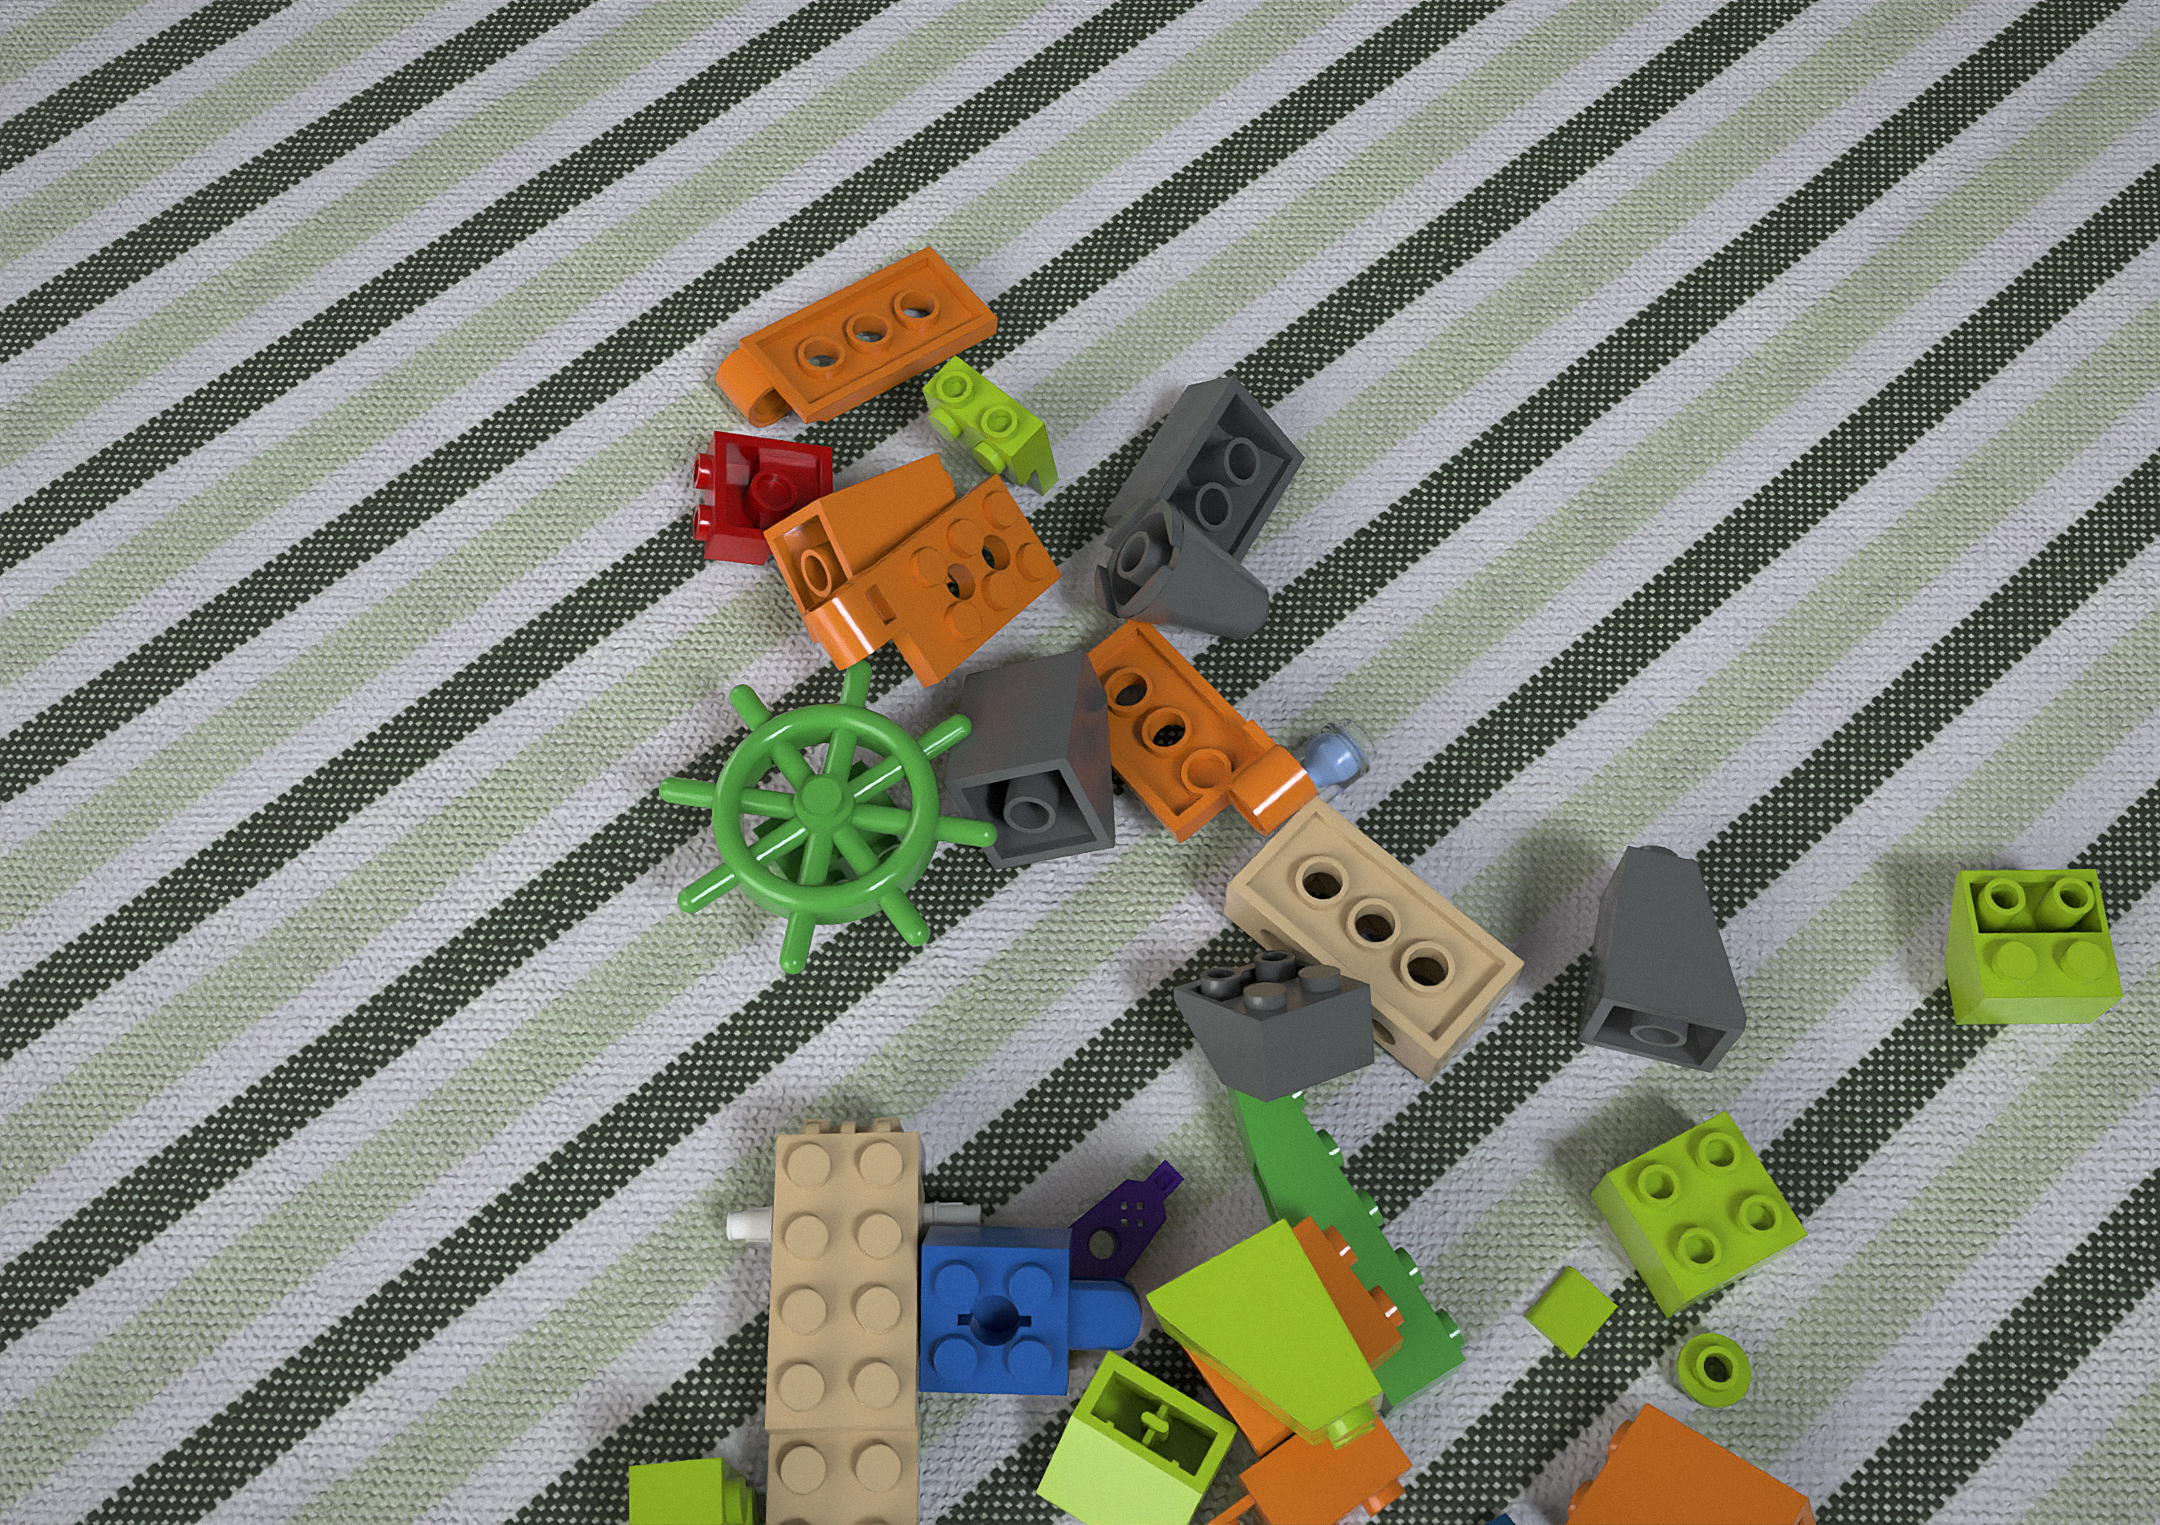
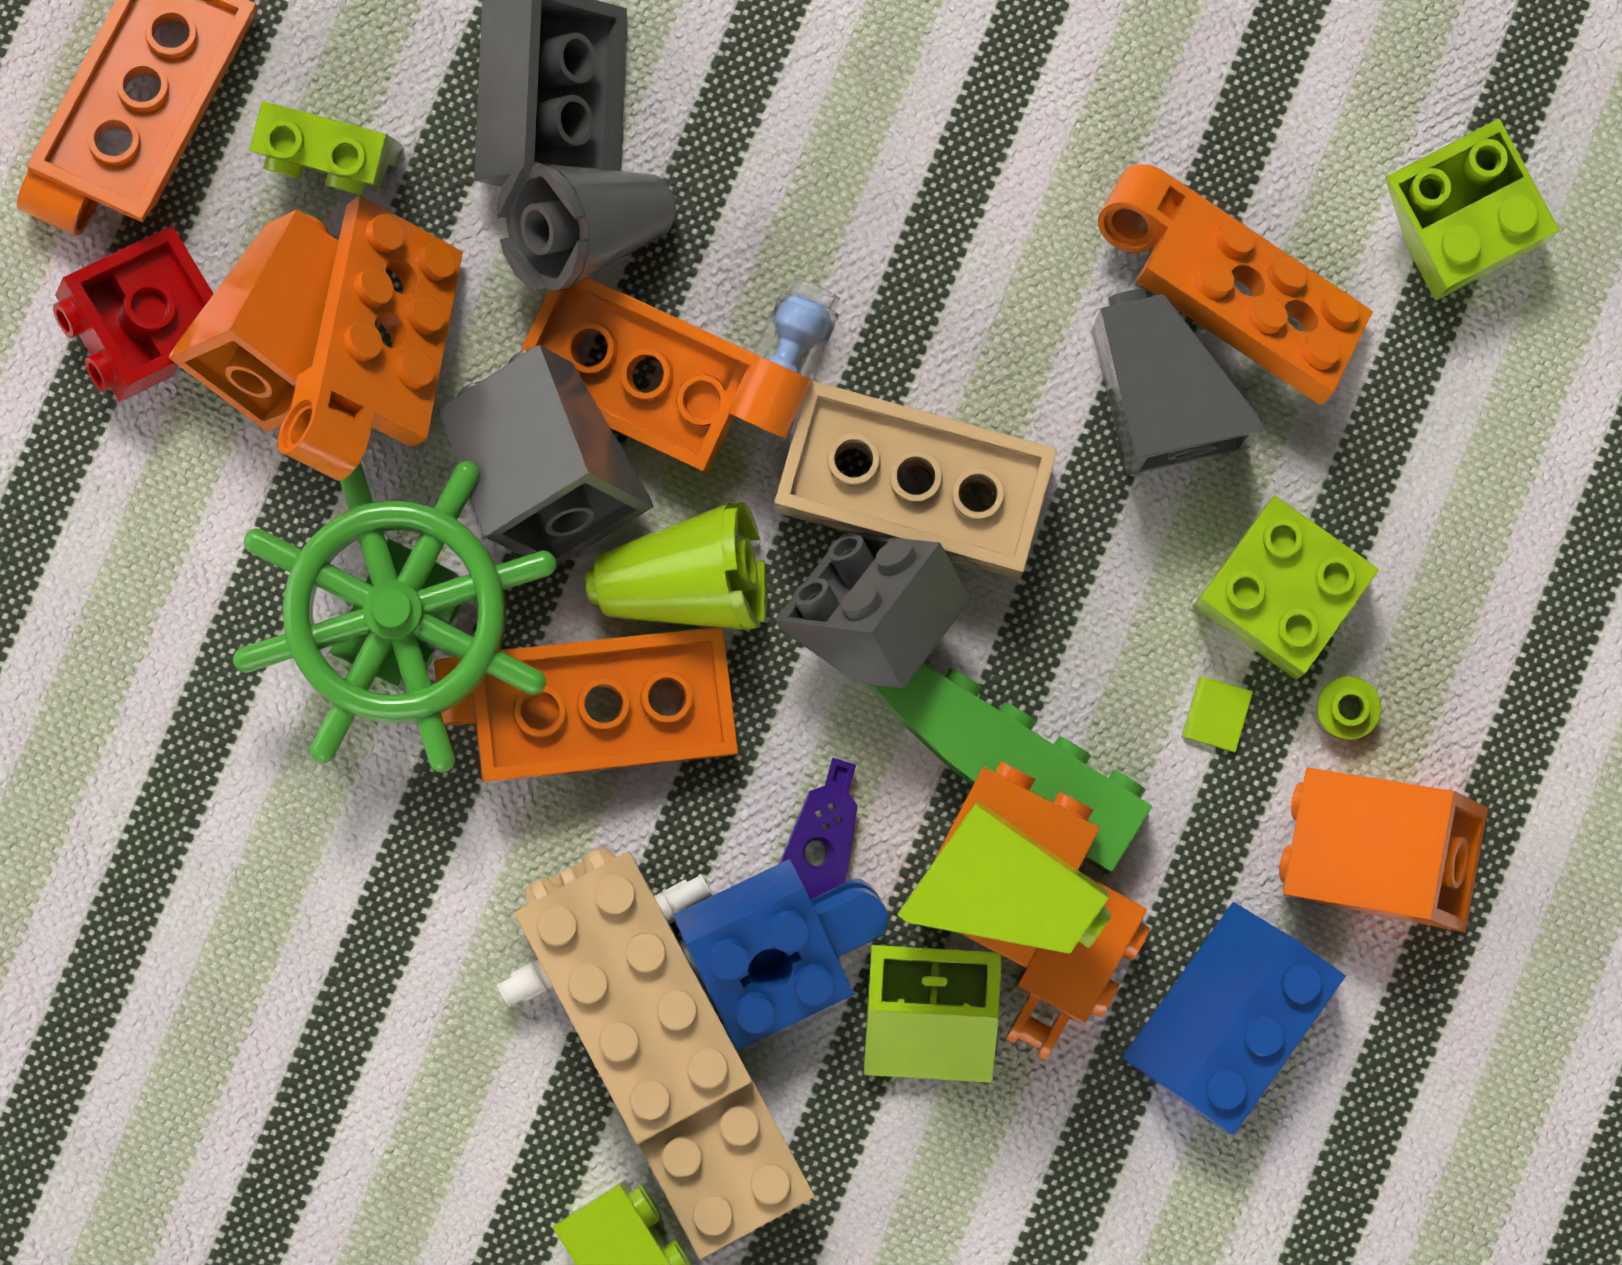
camera: 30 degrees left, 20 degrees up
none -> orange hinge [434,627,738,782]
none -> lime cone [585,502,768,630]
none -> orange hinge [1098,164,1373,406]

